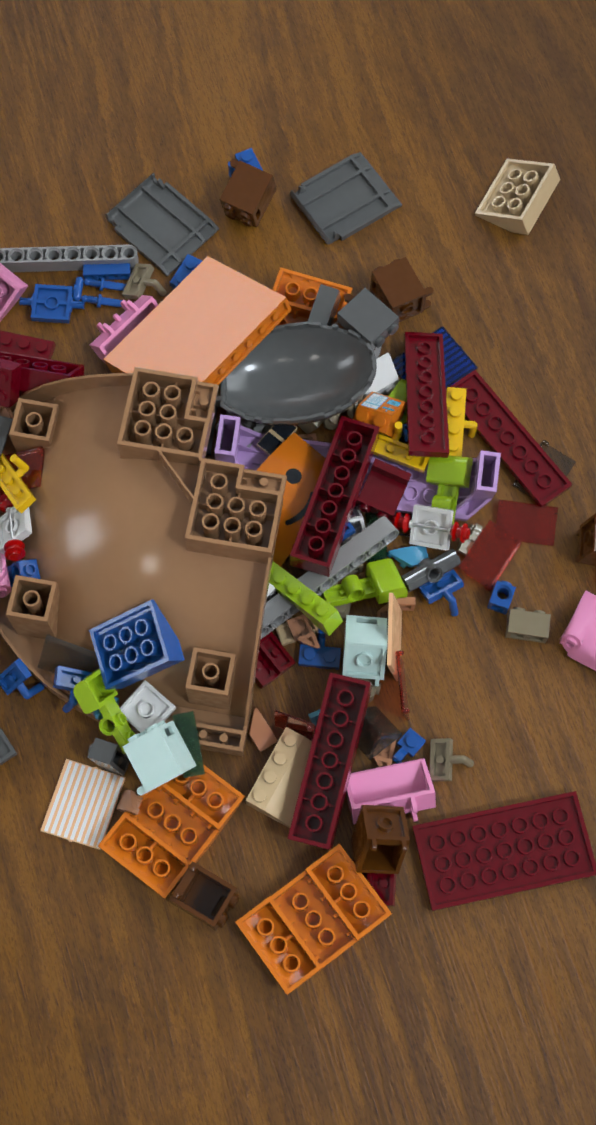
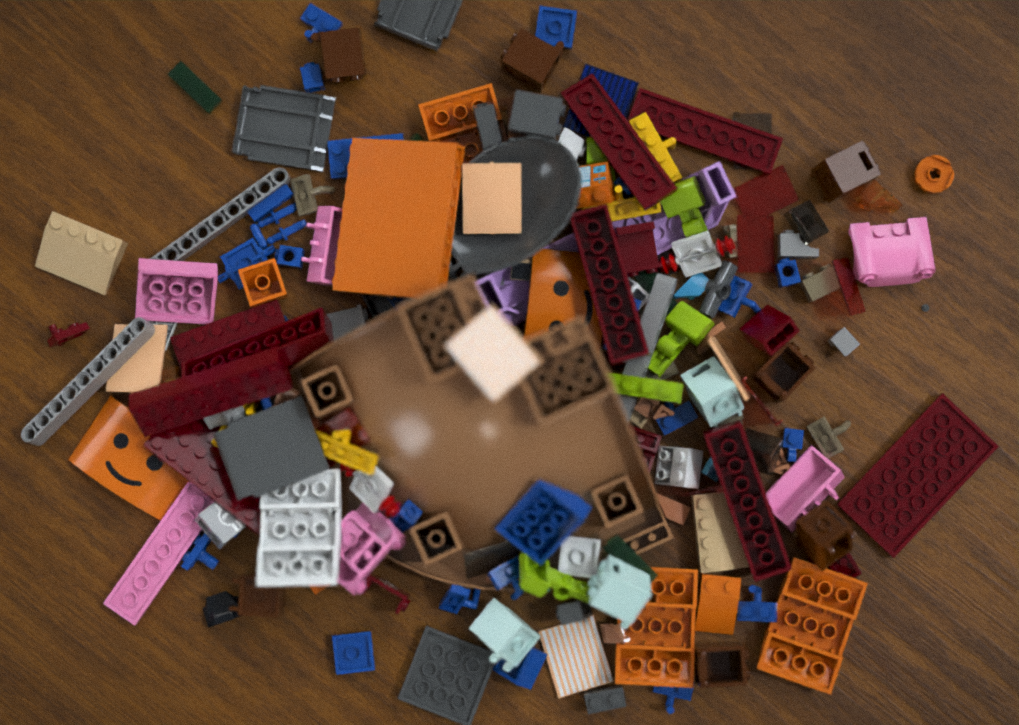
camera: 30 degrees left, 15 degrees up
none -> clear green plate [168,61,222,114]
none -> orange slope [238,258,288,308]
none -> blue brick [275,245,305,269]
none -> blue brick [300,62,325,93]
none -> piece [445,305,541,402]
none -> light nougat piece [462,162,522,235]
none -> light aqua container [469,598,541,672]
none -> blue slope [492,646,548,690]
none -> blue plate [535,6,577,50]
none -> dark grey brick [583,684,626,714]
none -> blue plate [652,681,695,714]
none -> white slope [654,446,703,489]
none -> orange slope [695,573,741,635]
none -> blue plate [737,585,777,622]
none -> dark red brick [739,304,800,356]
none -> reddish brown container [750,342,816,403]
none -> light grey arch [778,230,819,259]
none -> clear smoke slope [784,199,830,245]
none -> light grey panel [827,327,860,356]
none -> clear red piece [831,258,866,316]

